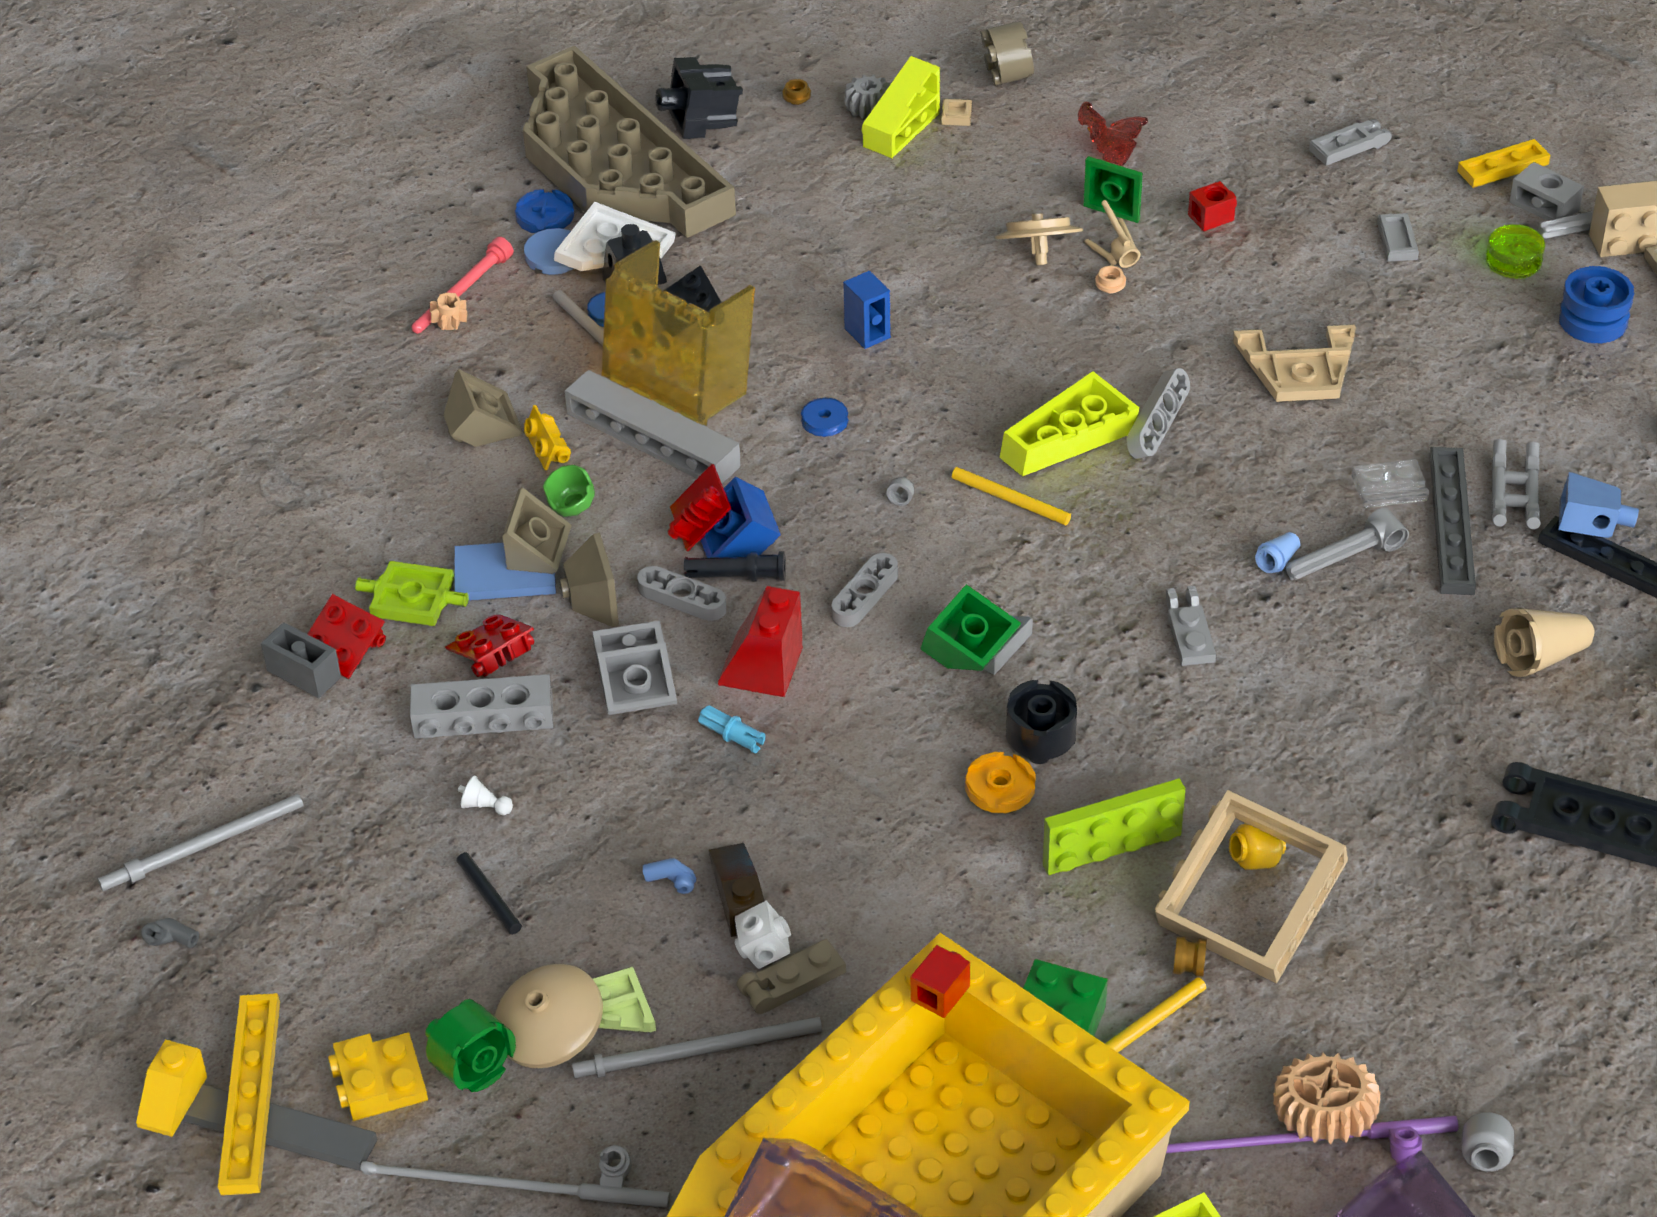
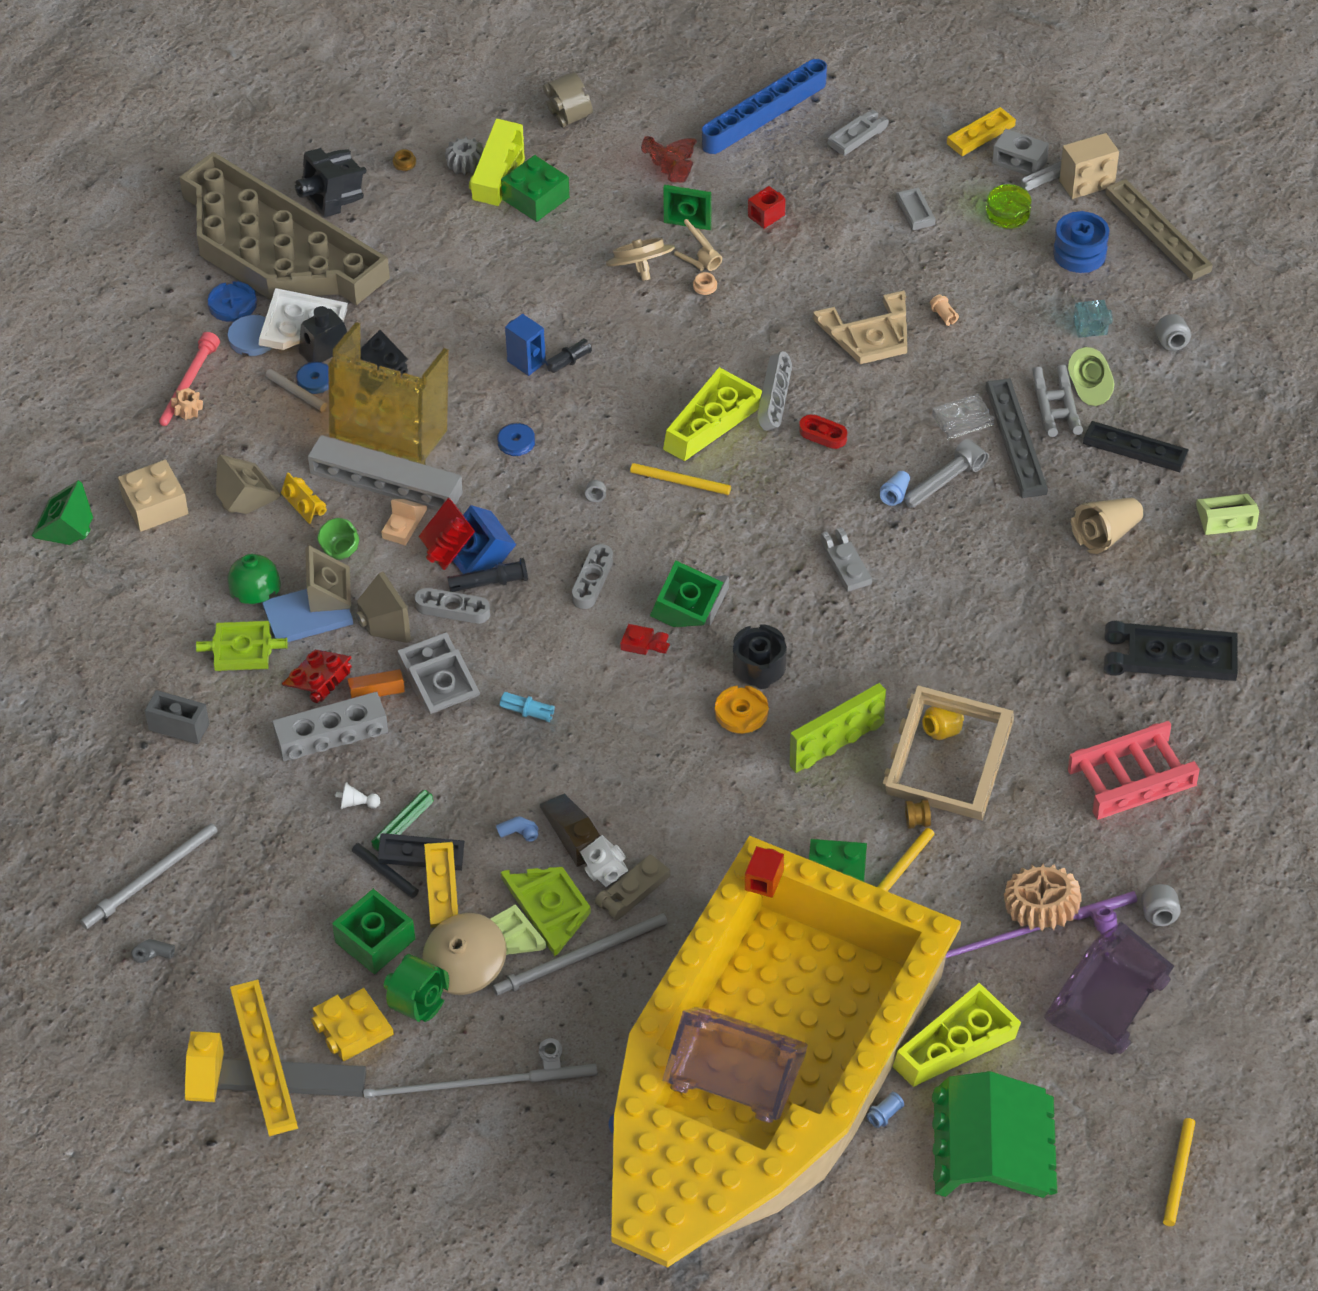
camera: 15 degrees left, 5 degrees up
red hinge [307,594,386,679] -> none
red slope [718,586,803,697] -> none
tan tile [942,99,972,126] -> none
medium blue torso [1558,472,1639,538] -> none
none -> green slope [31,480,93,545]
none -> tan brick [118,459,189,532]
none -> green cylinder [227,554,281,604]
none -> green brick [332,888,416,975]
none -> orange slope [347,669,405,699]
none -> axle [371,790,434,852]
none -> black plate [378,833,465,871]
none -> light nougat slope [381,499,427,546]
none -> yellow plate [424,842,458,928]
none -> green brick [501,155,570,222]
none -> lime wing [501,867,591,956]
none -> black axle [546,338,592,373]
none -> red plate [620,624,670,655]
none -> blue beam [702,59,827,154]
none -> red plate [799,414,848,449]
none -> light nougat pin [930,294,959,326]
none -> yellowish green piece [1068,347,1114,406]
none -> coral fence [1068,721,1200,820]
none -> clear light blue brick [1073,300,1113,338]

